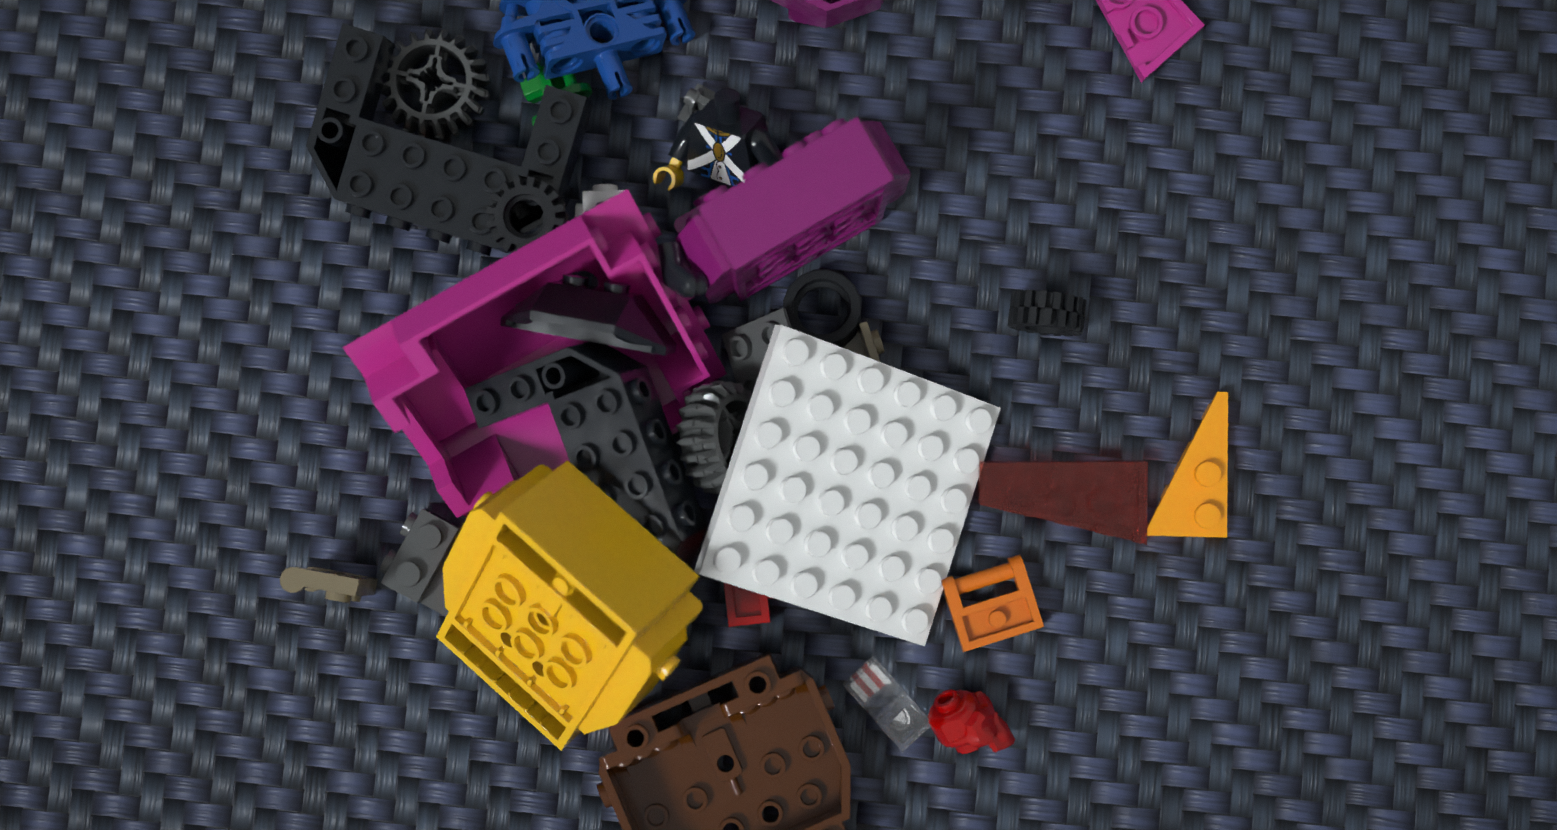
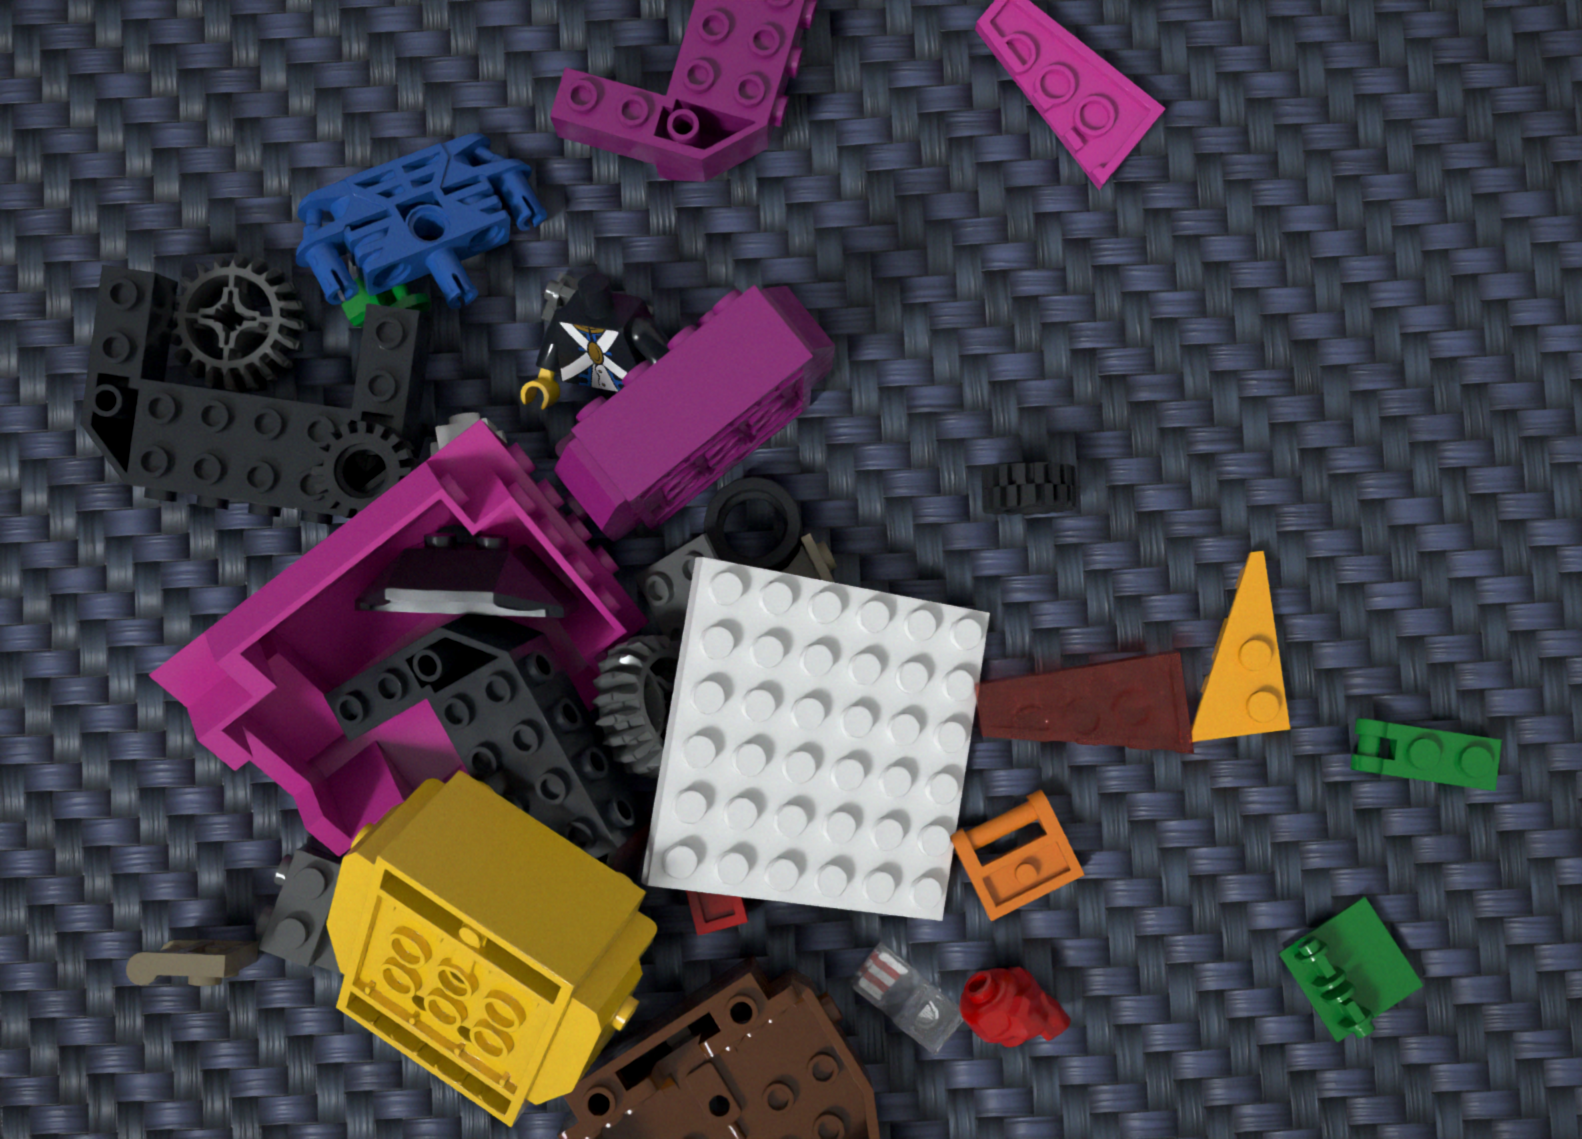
camera: 10 degrees left, 0 degrees up
black arm [658,242,708,298] -> none
none -> green hinge [1278,896,1424,1043]
none -> green plate [1350,718,1502,791]

